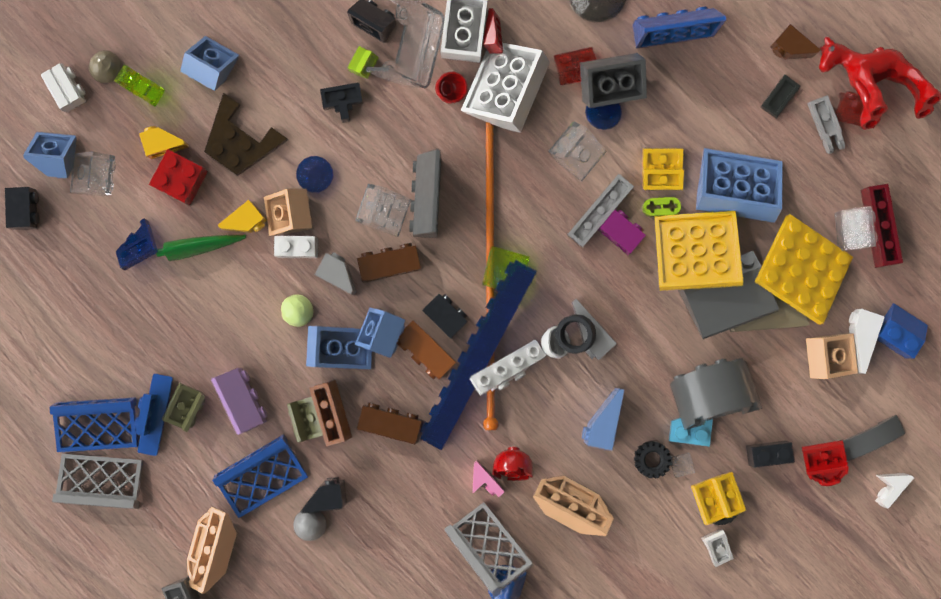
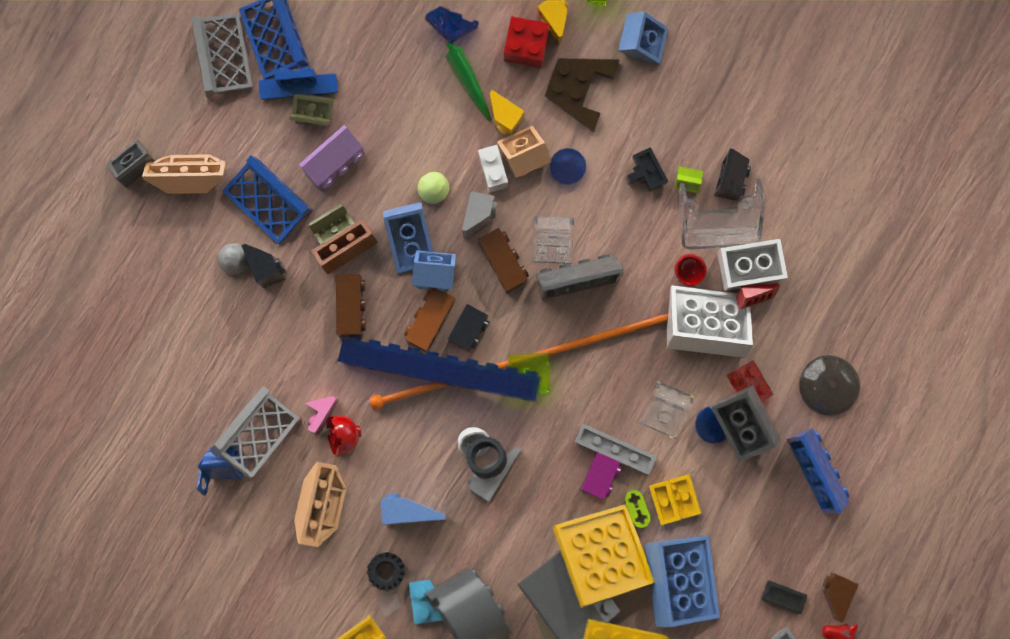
camera: 75 degrees right, 5 degrees down
white bracket [470,340,546,395] -> none

